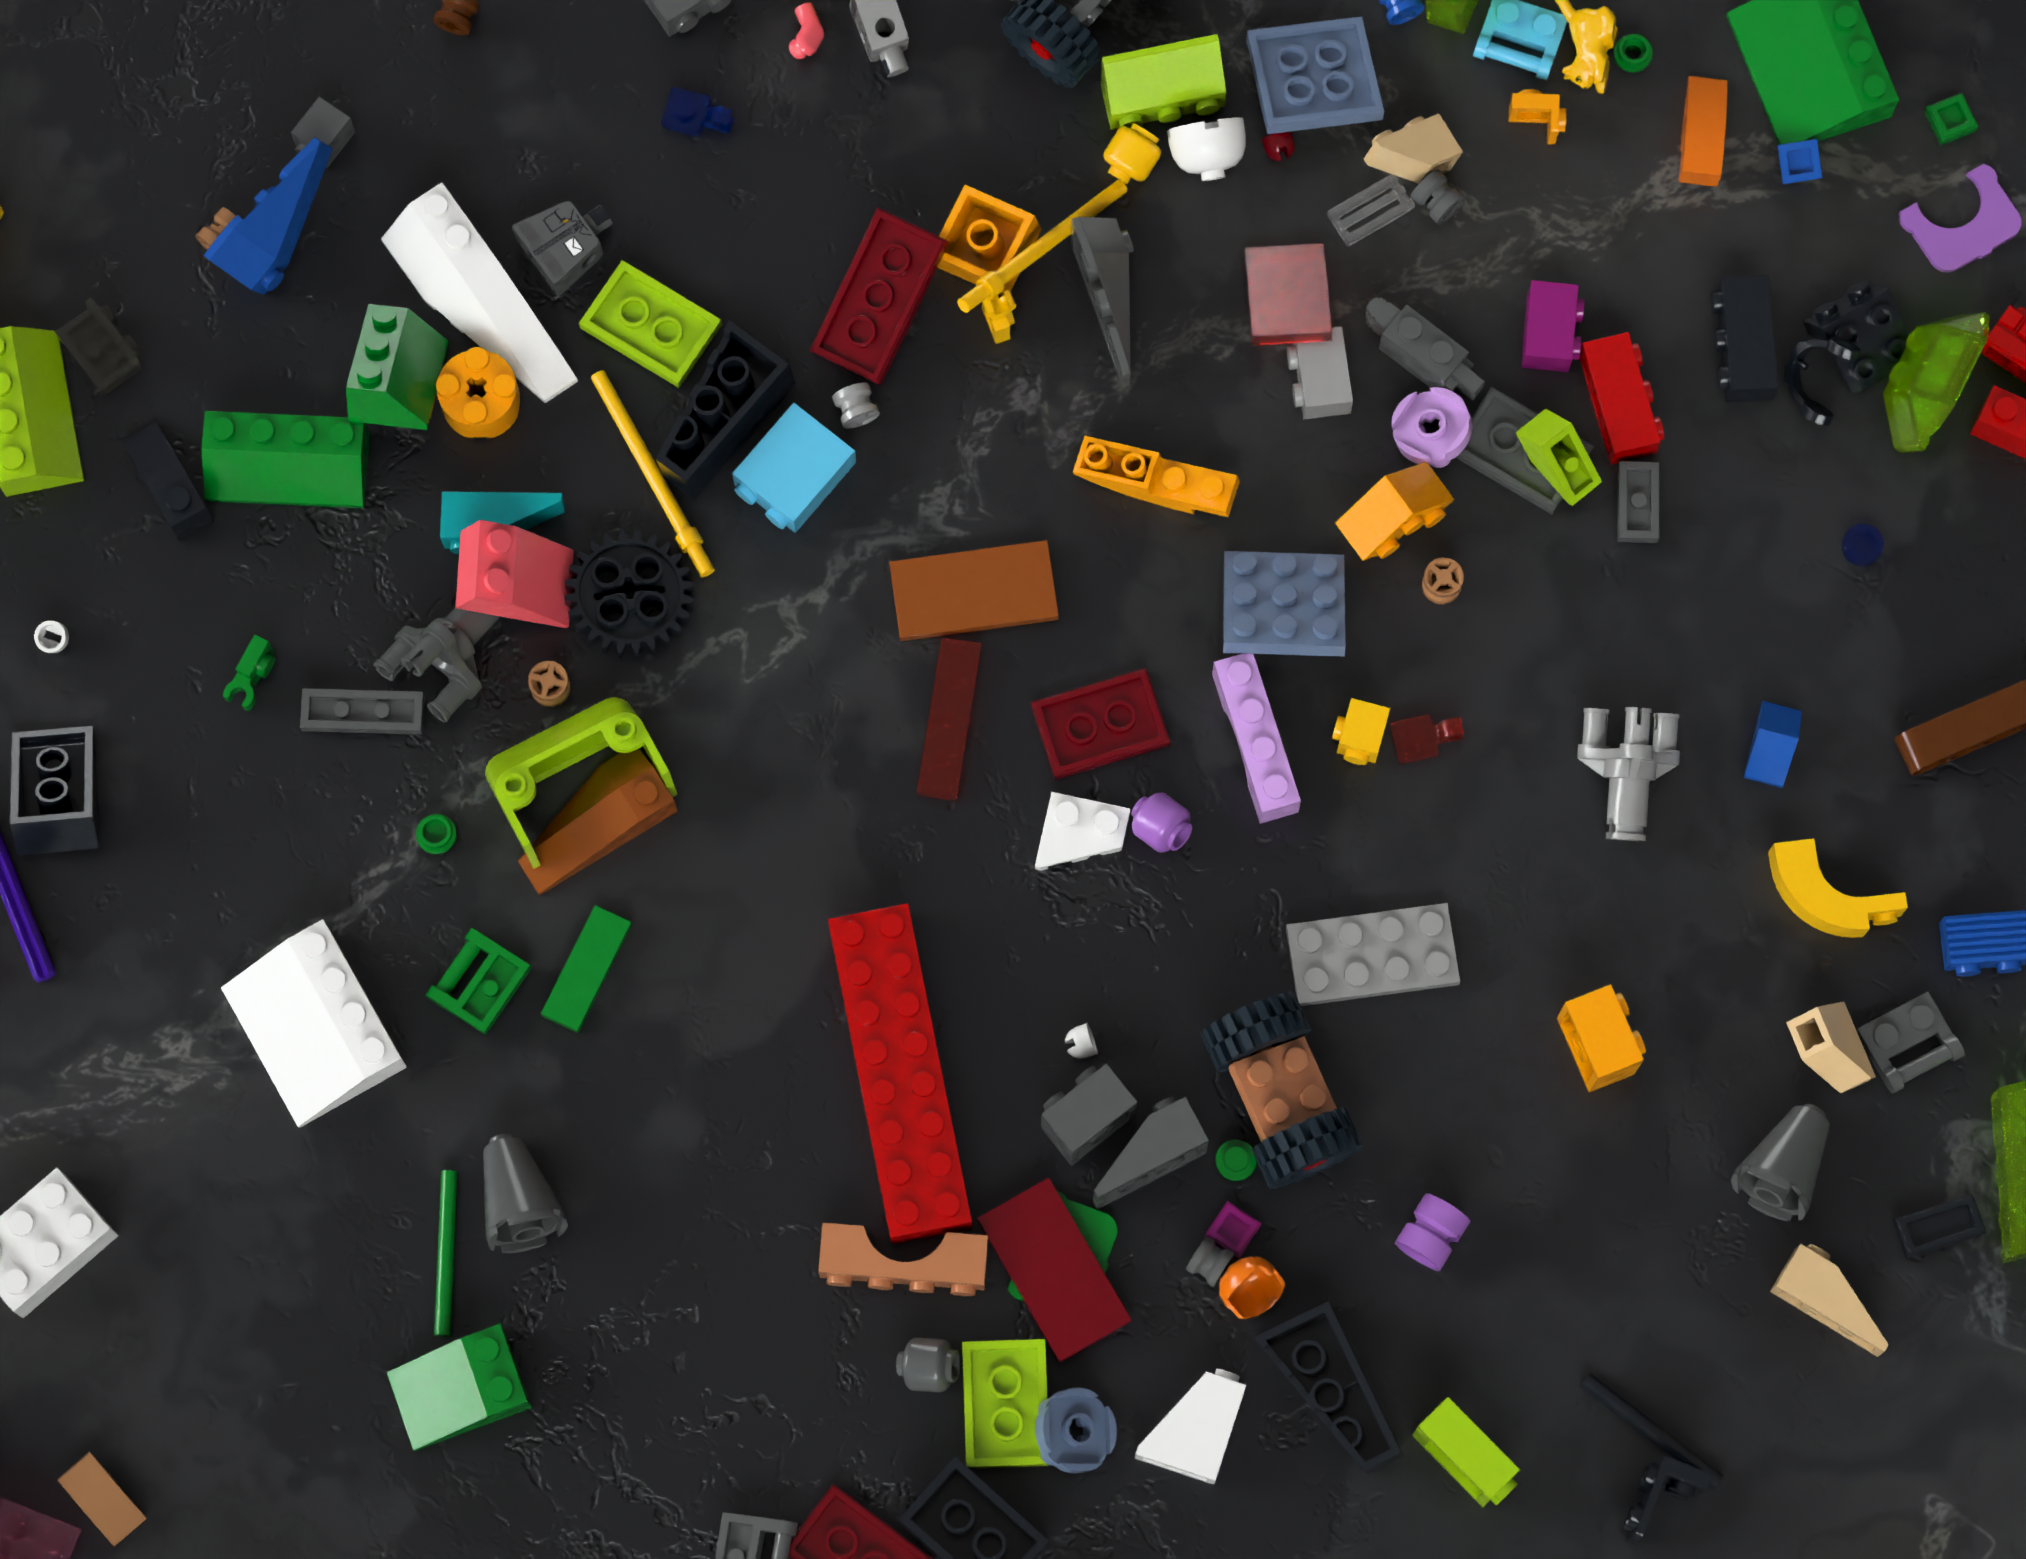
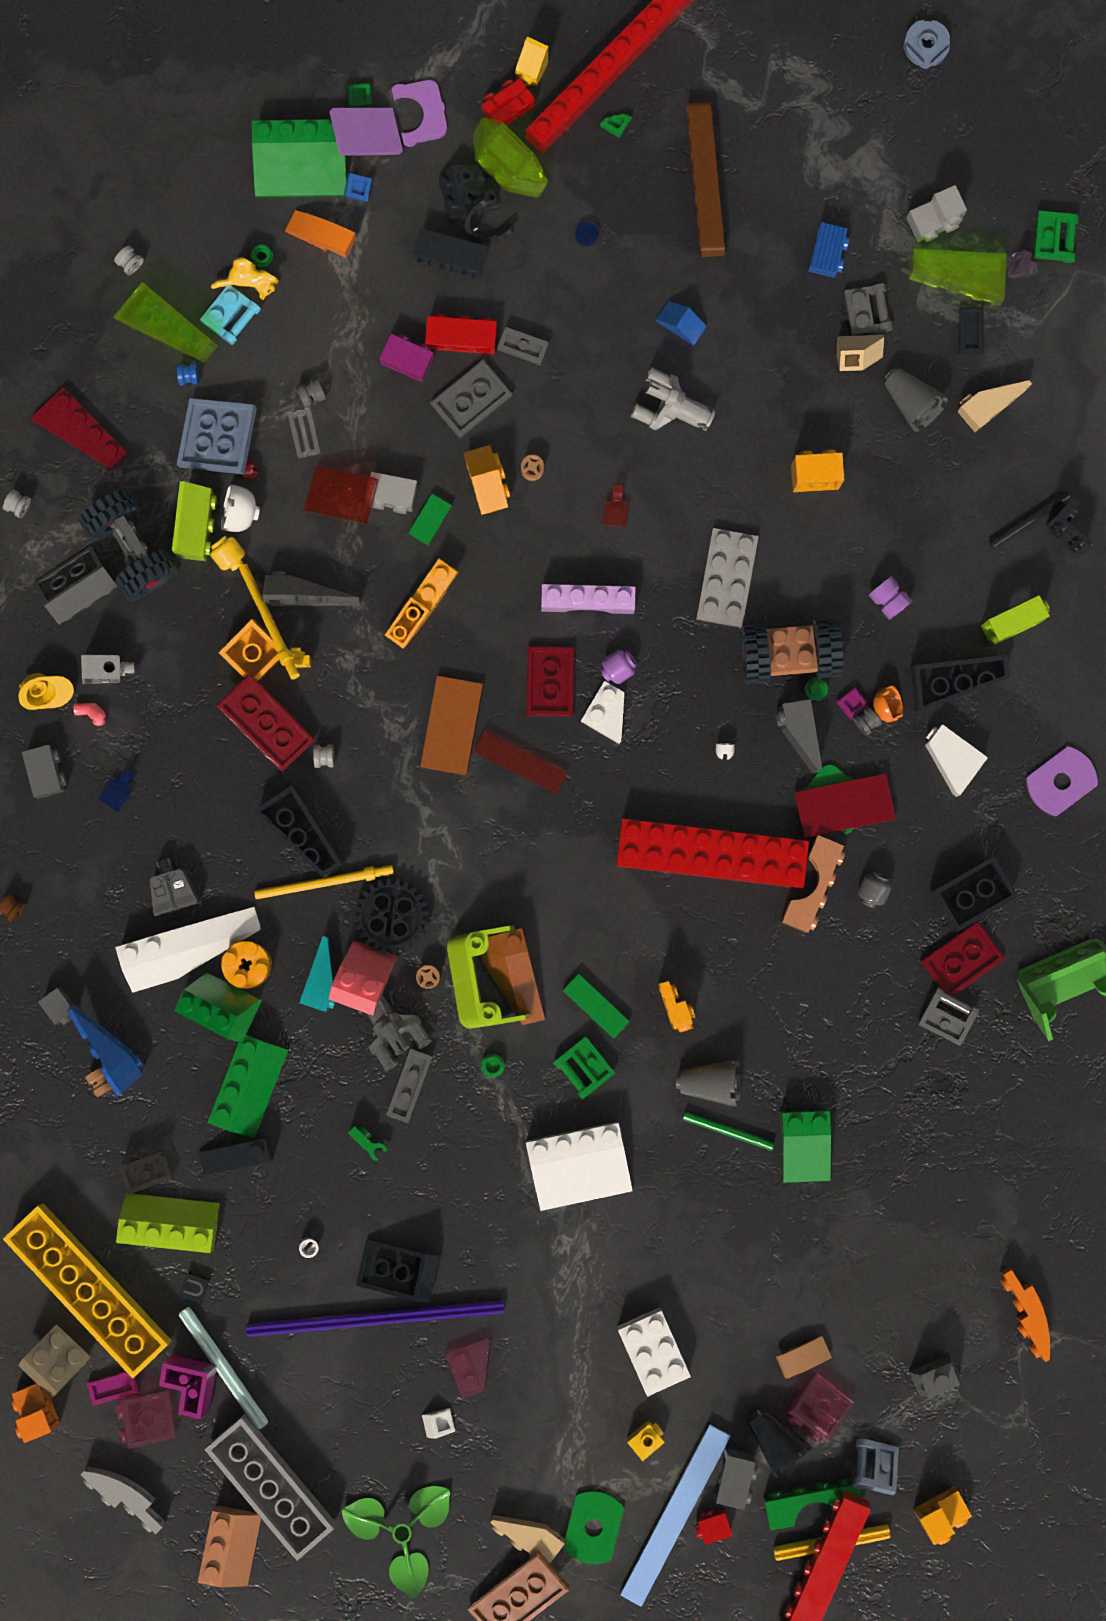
camera: 75 degrees left, 10 degrees up
lime plate [579,260,722,388] -> none
medium azure brick [732,403,856,533] -> none
lime plate [962,1339,1050,1469] -> none
sand blue plate [1035,1388,1117,1473] -> none
dark grey brick [1041,1063,1137,1166] -> none
sand blue plate [1223,551,1346,657] -> none
yellow brick [1332,698,1390,765] -> none
tan slope [1364,113,1463,184] -> none
dark grey hinge [1364,297,1485,400] -> none
lavender plate [1392,387,1473,468] -> none
light orange bracket [1509,89,1566,144] -> none
lime slope [1516,409,1602,506] -> none
yellow arch [1768,838,1908,938] -> none
none -> medium lavender tile [329,108,403,156]
none -> green tile [408,494,452,546]
none -> light orange plate [658,981,695,1032]

